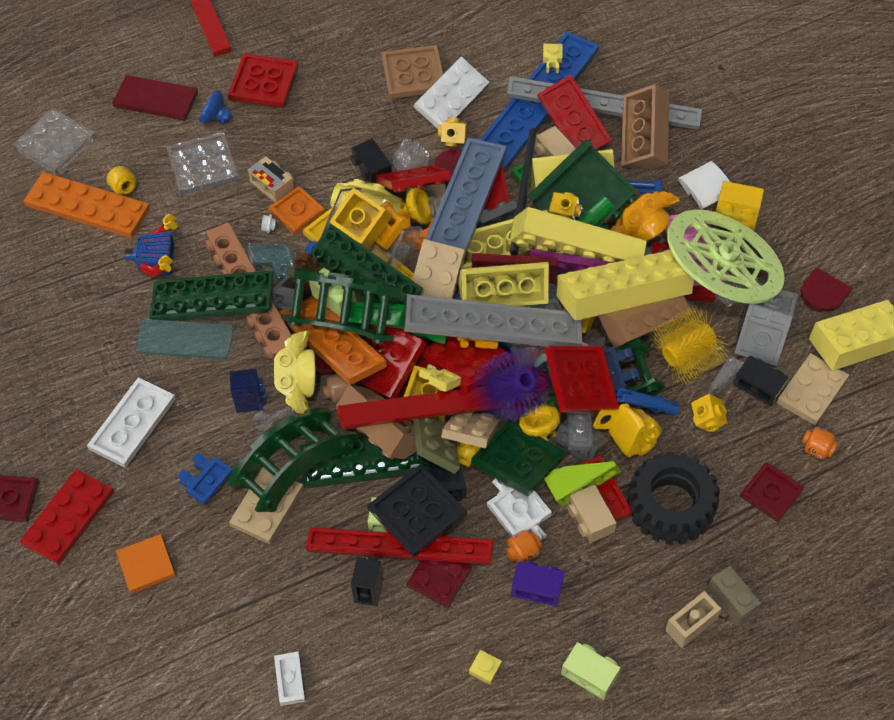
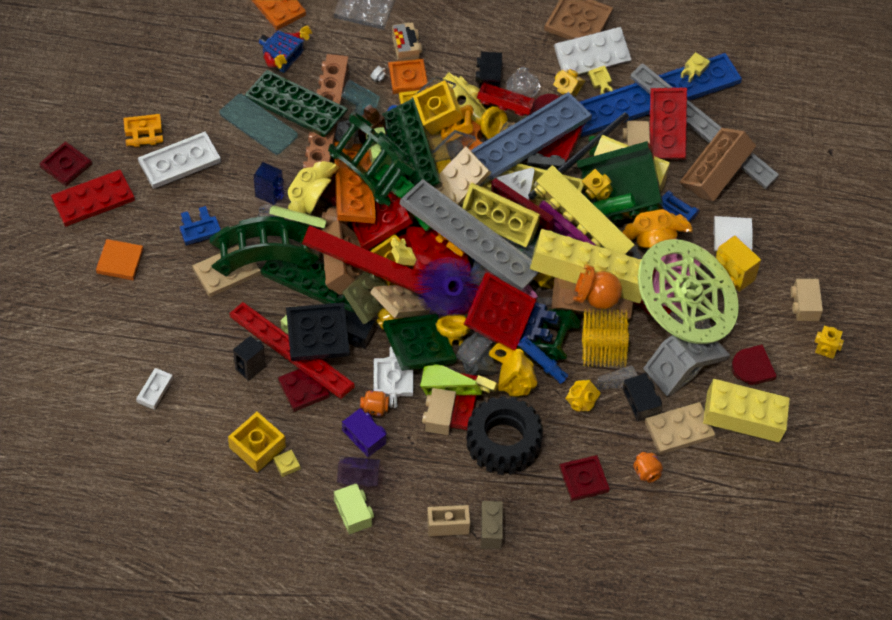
camera: 30 degrees right, 0 degrees up
none -> light orange plate [123,114,163,147]
none -> yellow brick [228,412,286,473]
none -> yellowish green tile [269,205,326,228]
none -> clear purple brick [337,456,380,487]
none -> light yellow plate [476,375,498,393]
none -> white piece [497,168,534,200]
none -> orange tile [573,264,622,310]
none -> light yellow plate [588,66,613,95]
none -> tan brick [790,279,823,321]
none -> yellow brick [815,326,844,359]

